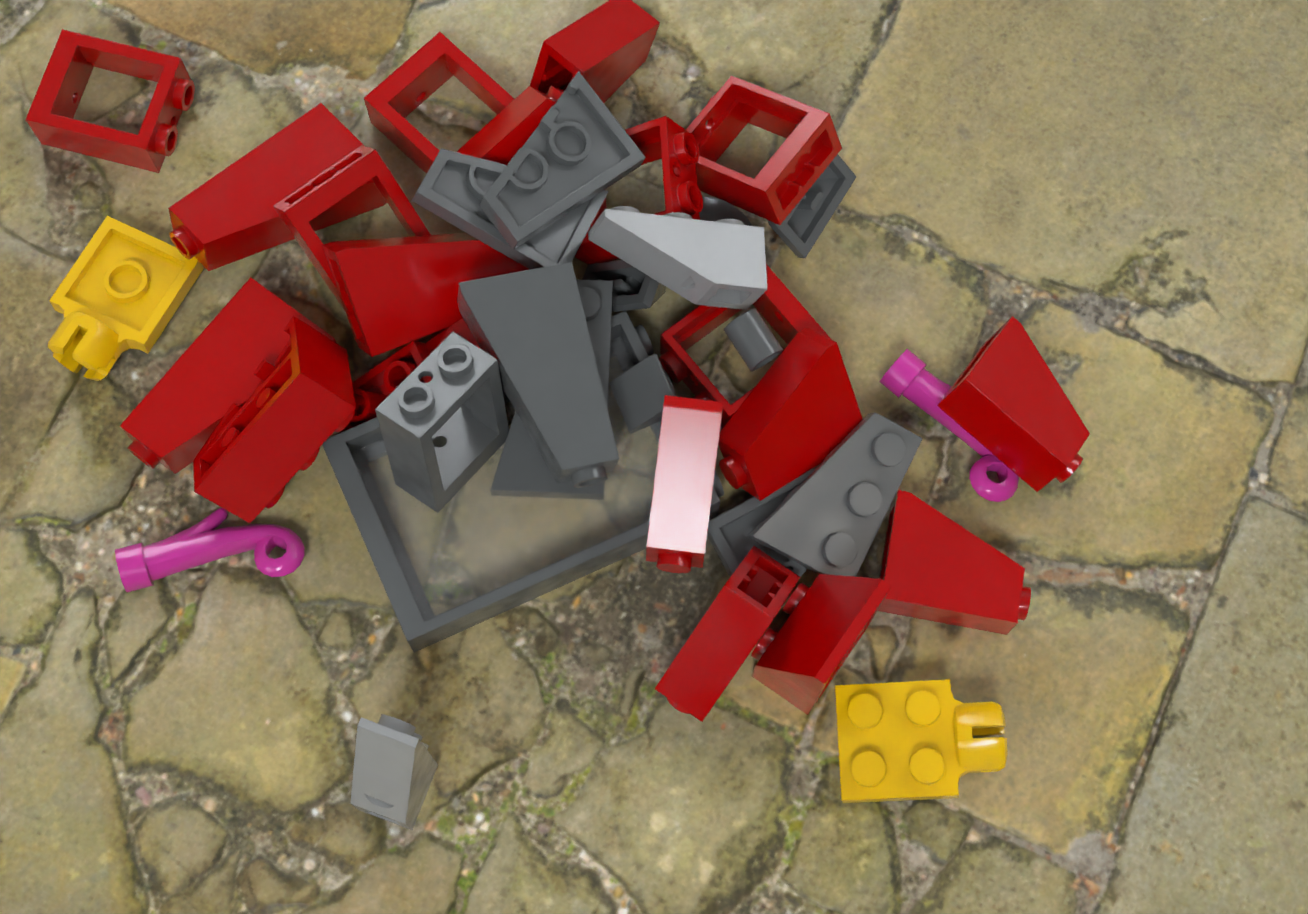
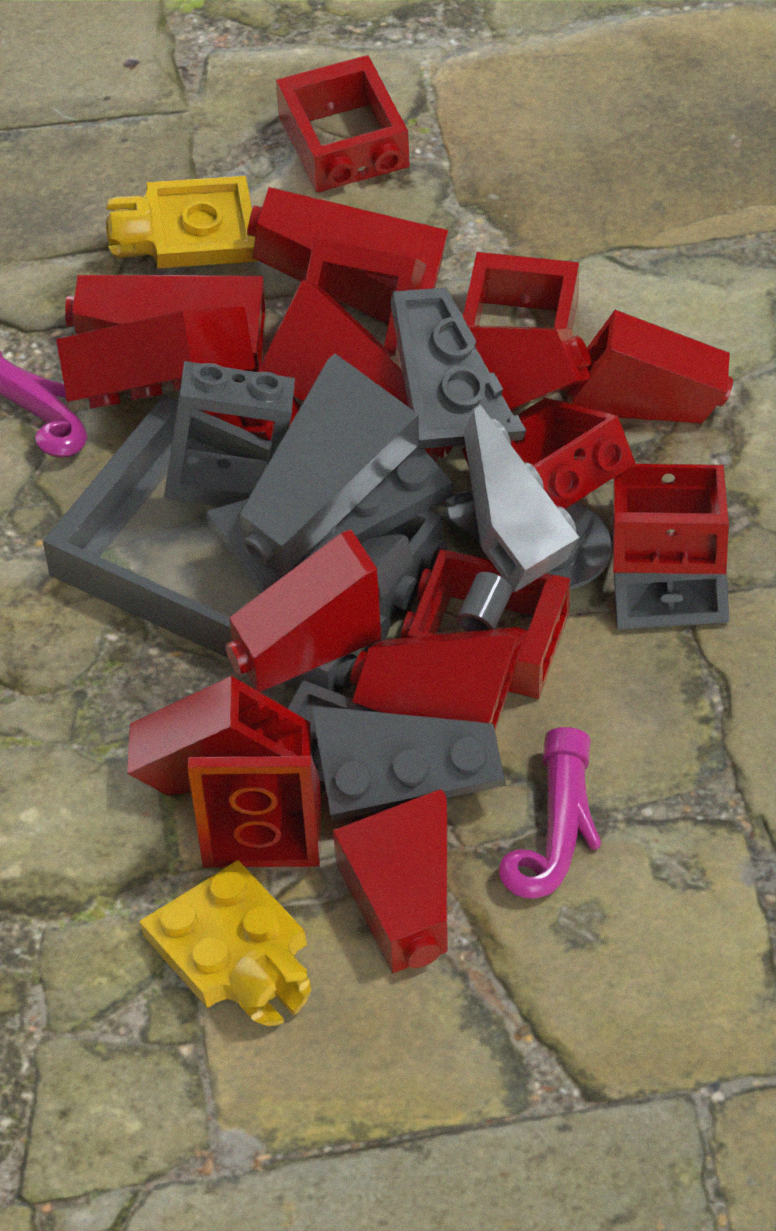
camera: 60 degrees right, 20 degrees down
dark grey wing [479,71,646,250] -> none
red slope [937,316,1090,492] -> none

